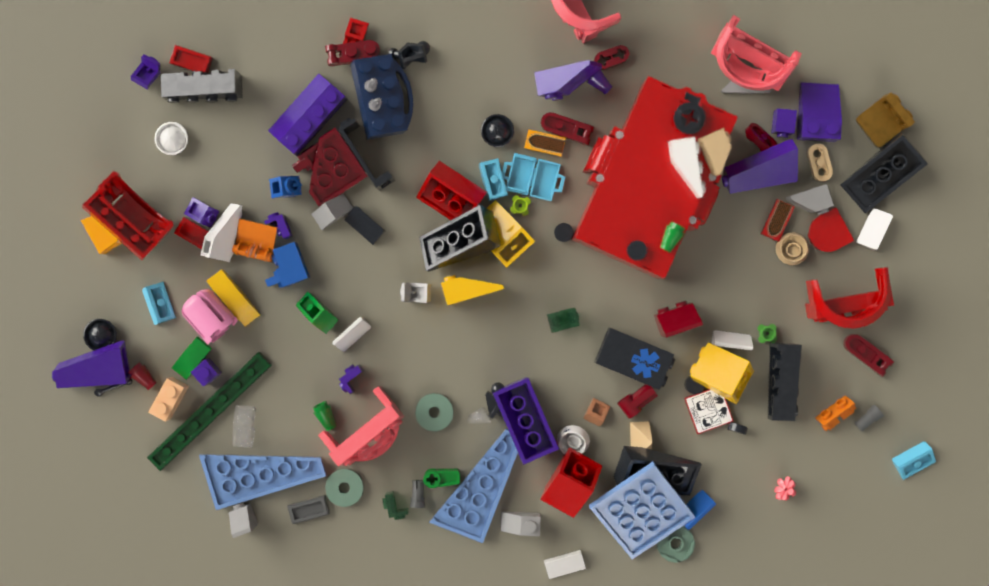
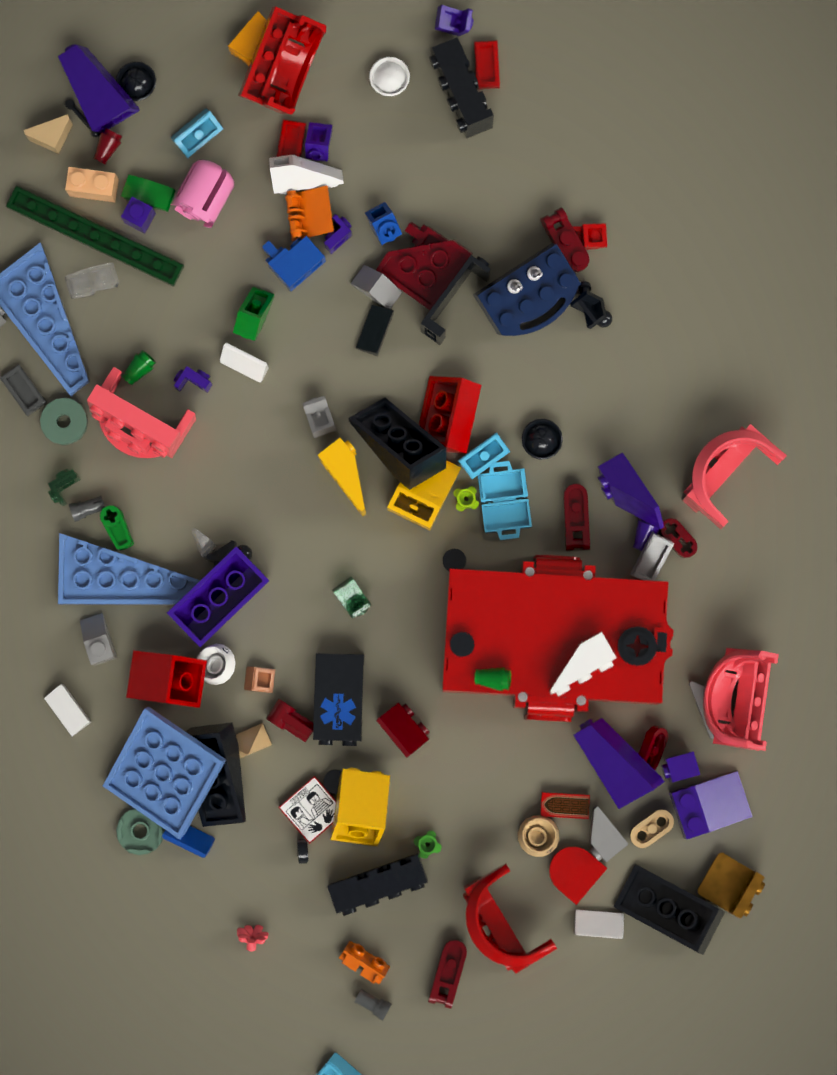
camera: 75 degrees right, 5 degrees down
yellow slope [206,269,260,327] -> none
dark purple slope [268,74,347,156] -> none
sand green tile [415,393,454,432] -> none
tile [524,129,566,157] -> none
tan slope [697,128,731,176] -> none
white slope [711,330,753,350] -> none
none -> tan slope [24,114,73,154]
none -> light grey tile [630,532,674,581]

